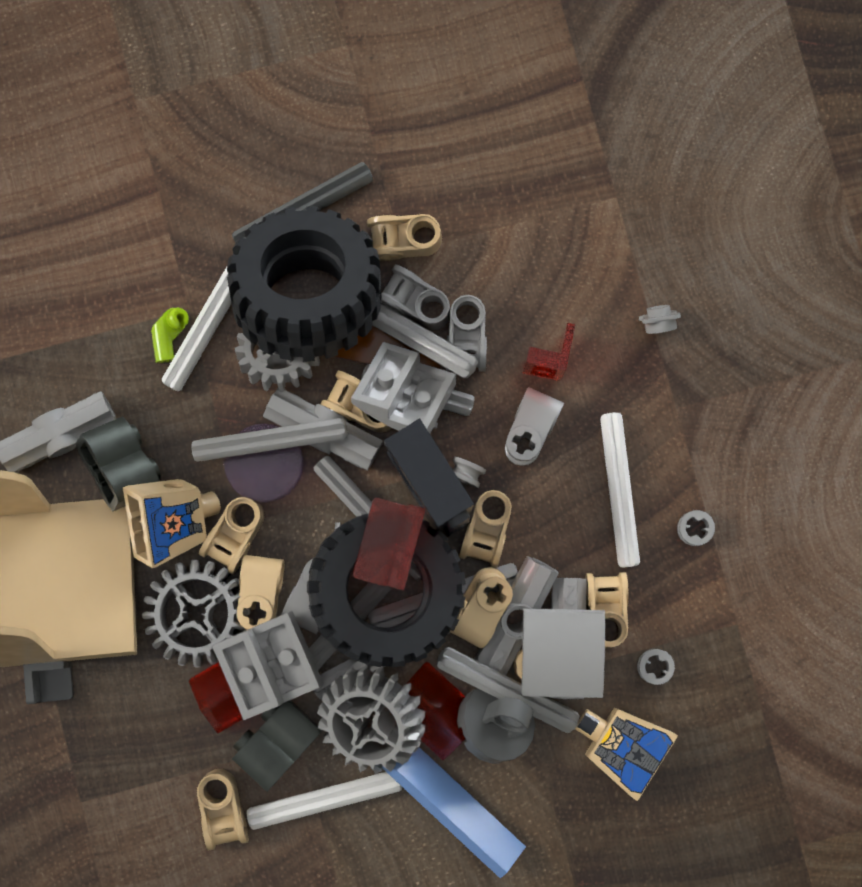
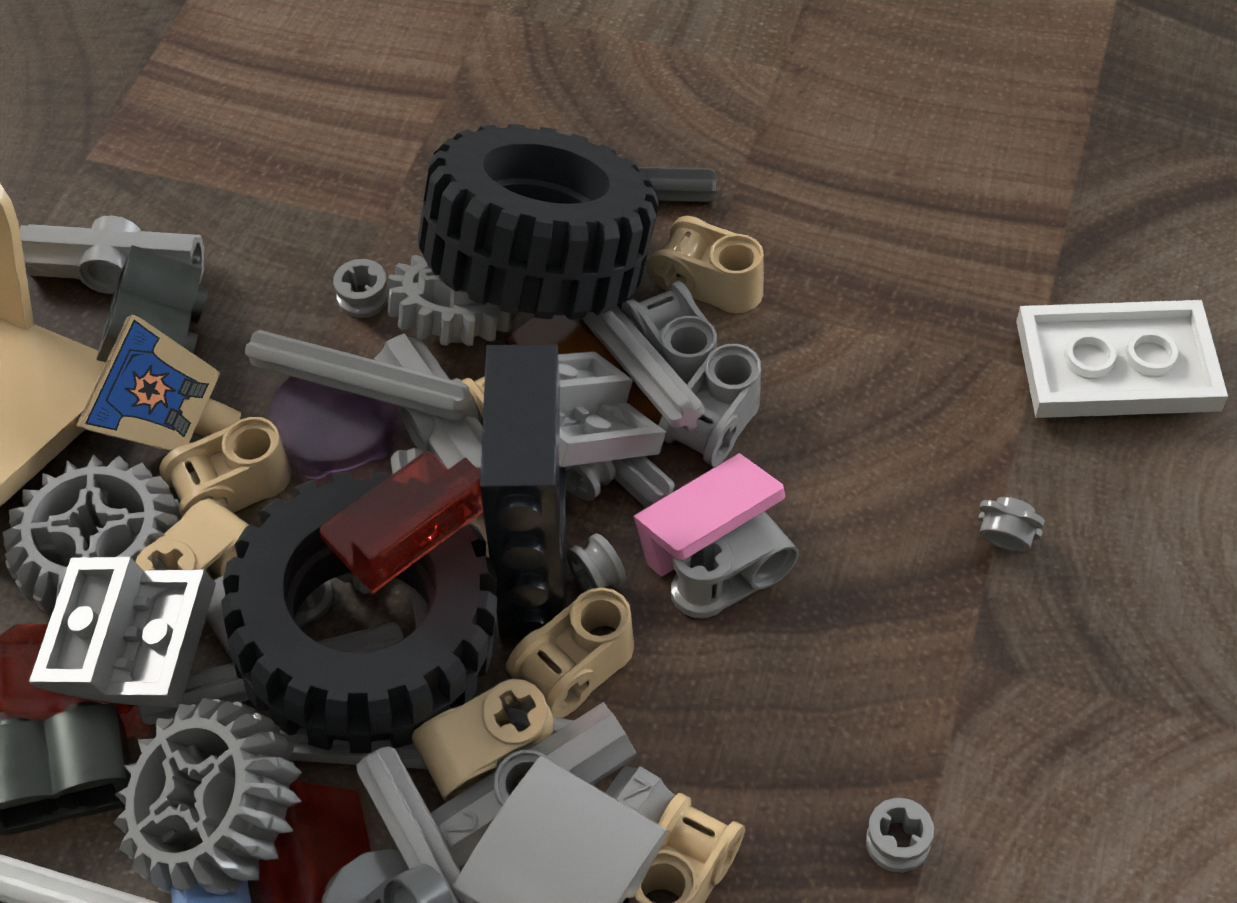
camera: 35 degrees right, 30 degrees down
lime arm [151,307,189,363] -> none
white axle [162,267,231,391] -> none
clear red panel [522,323,575,381] -> none
white axle [600,412,640,568] -> none
none -> light grey bush [333,259,388,318]
none -> bright pink panel [634,453,785,577]
none -> white plate [1016,300,1228,418]

